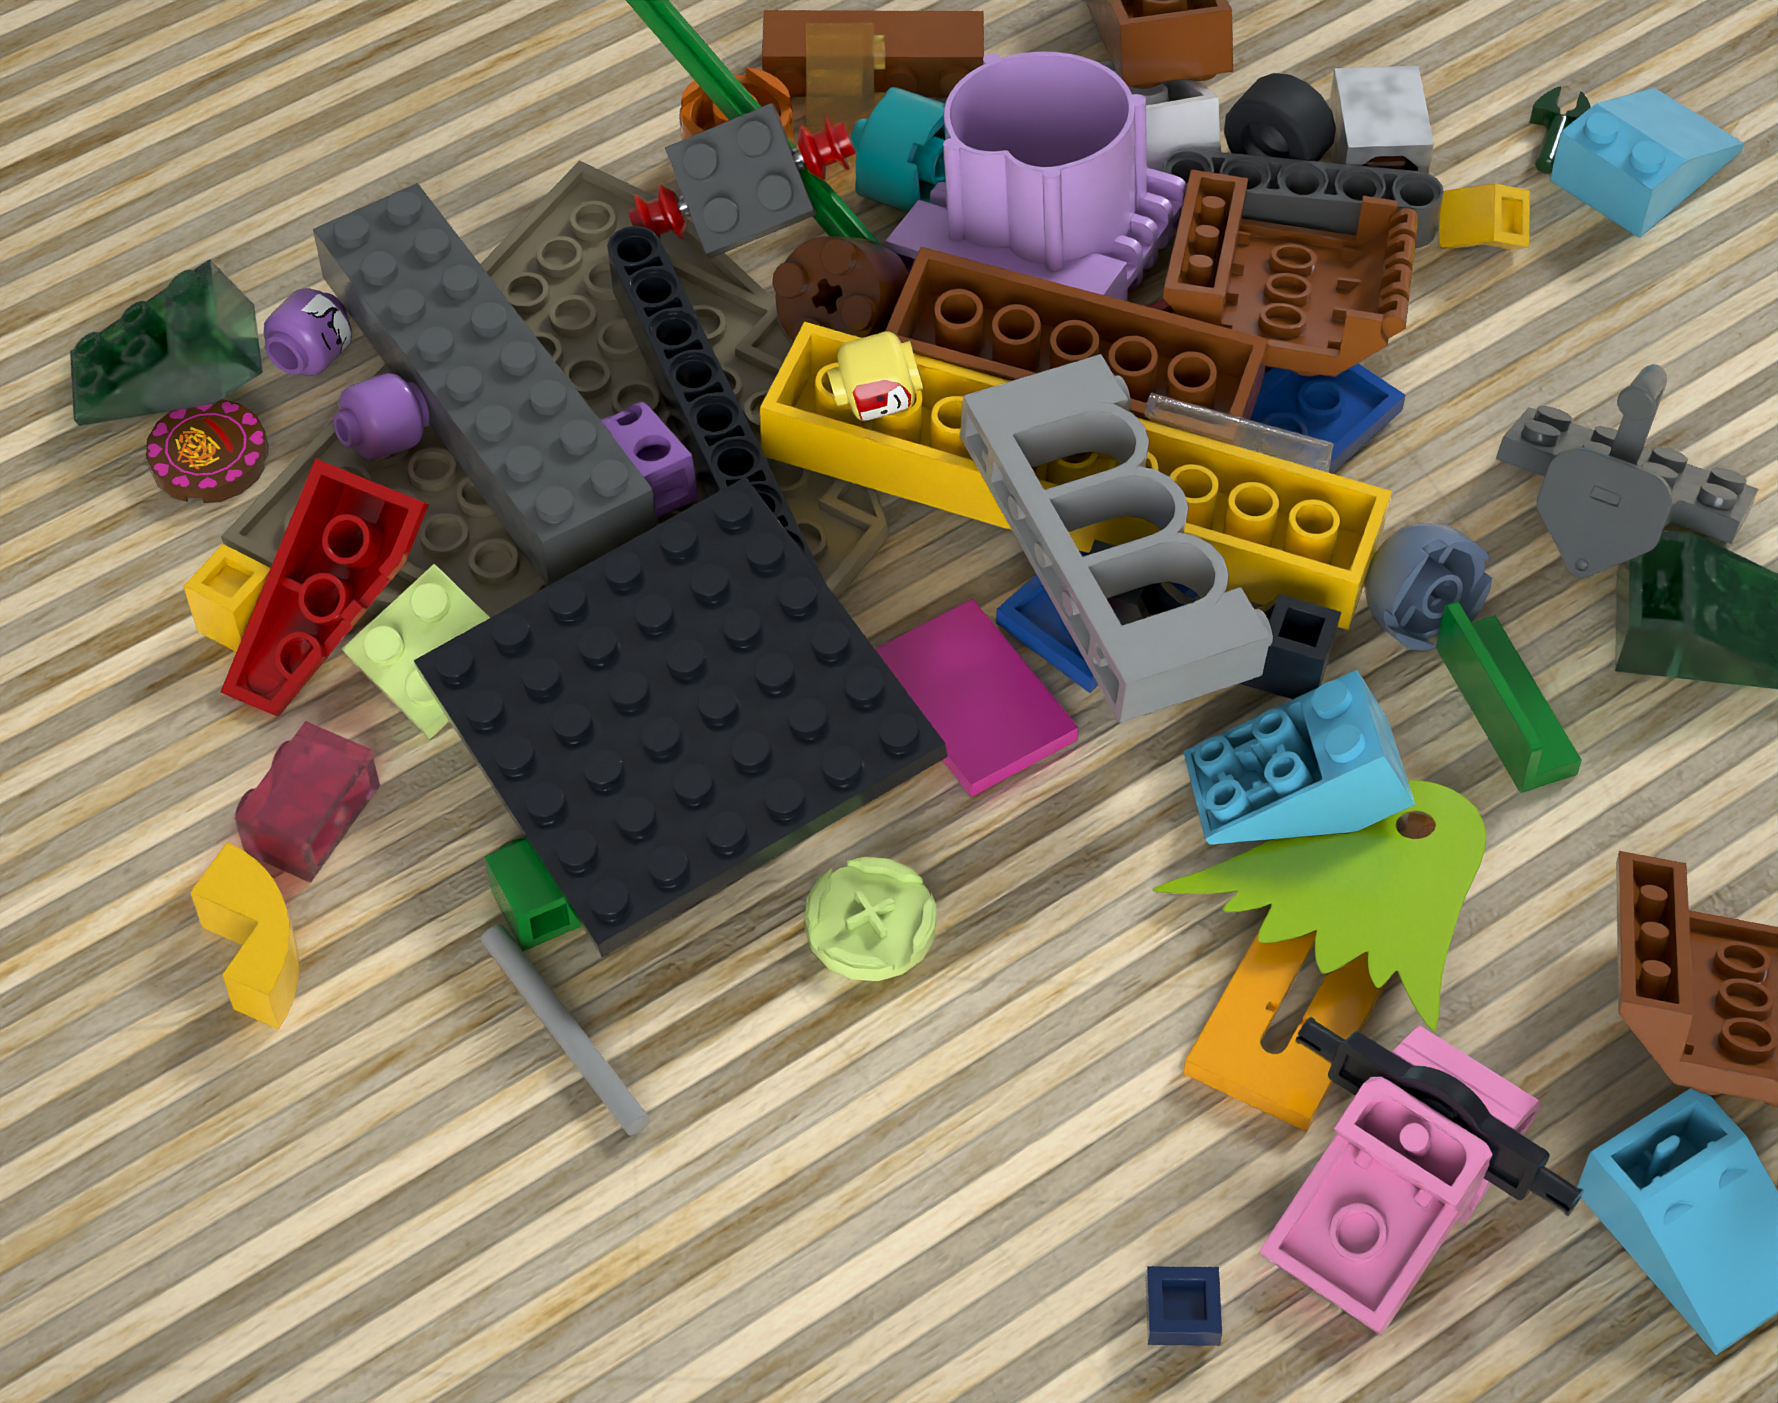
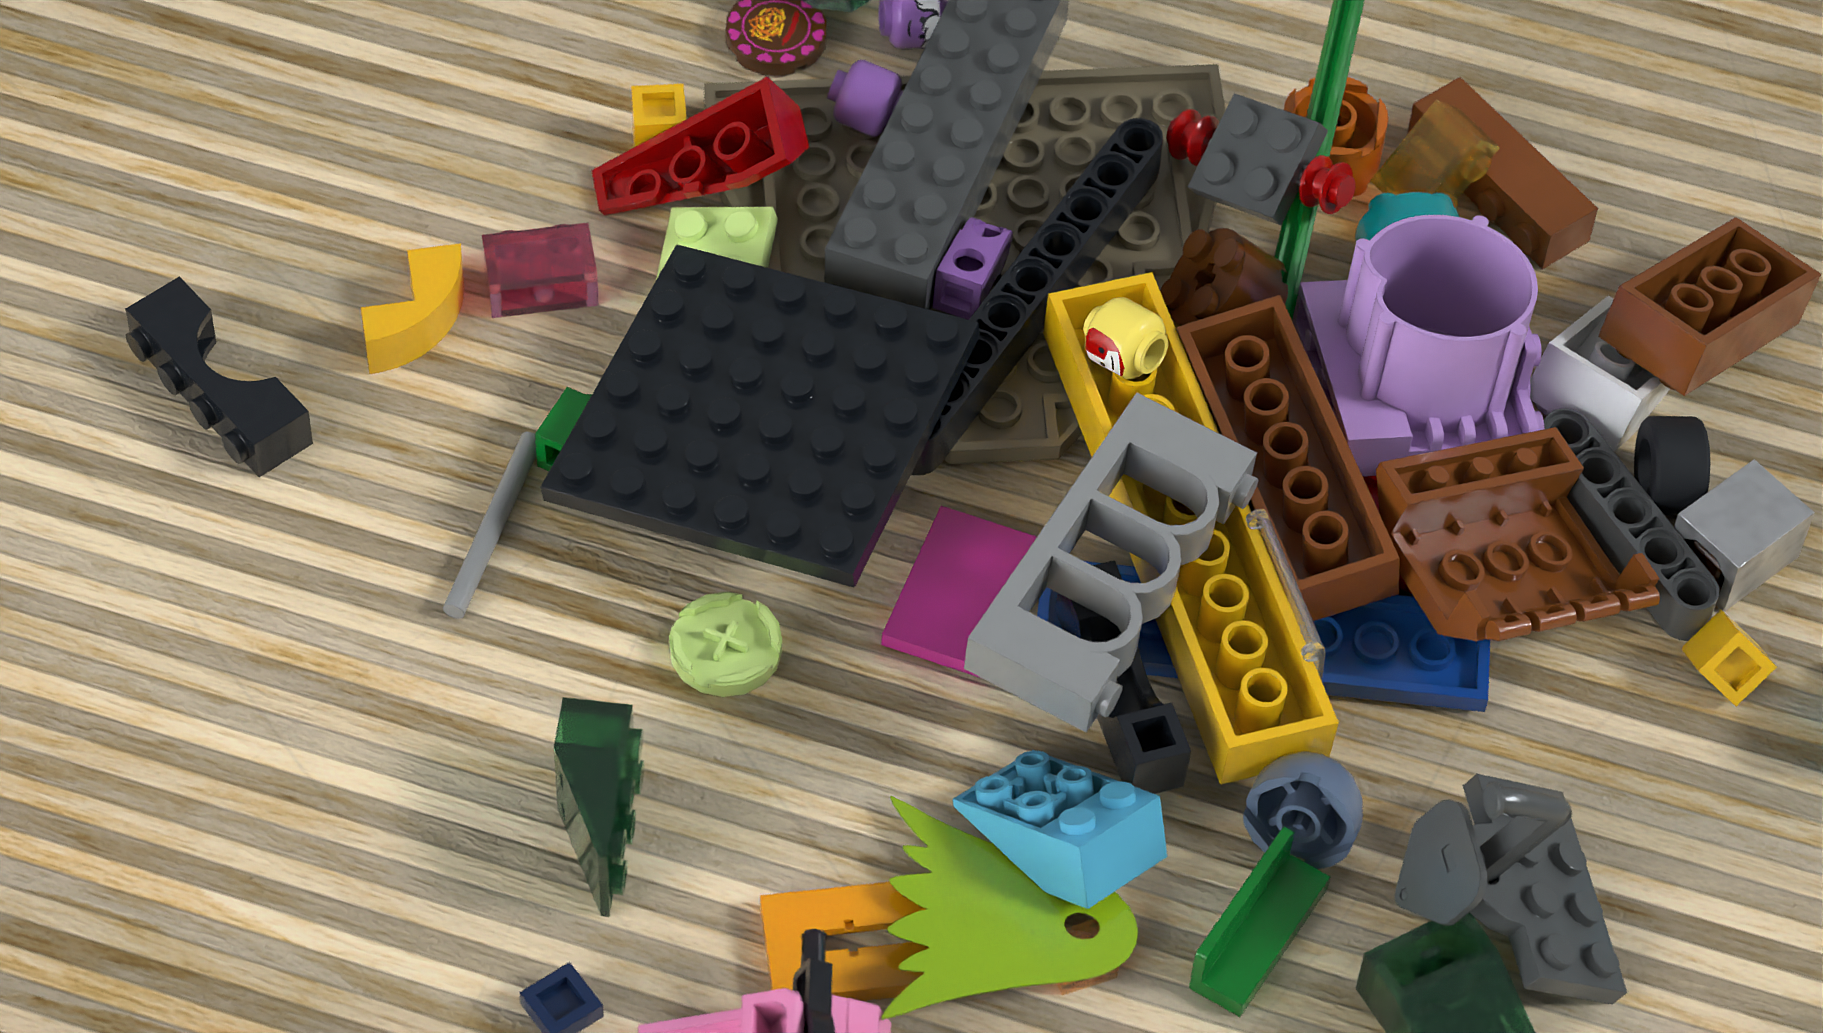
camera: 50 degrees right, 0 degrees up
none -> black arch [125,276,313,478]
none -> clear green slope [554,697,644,917]

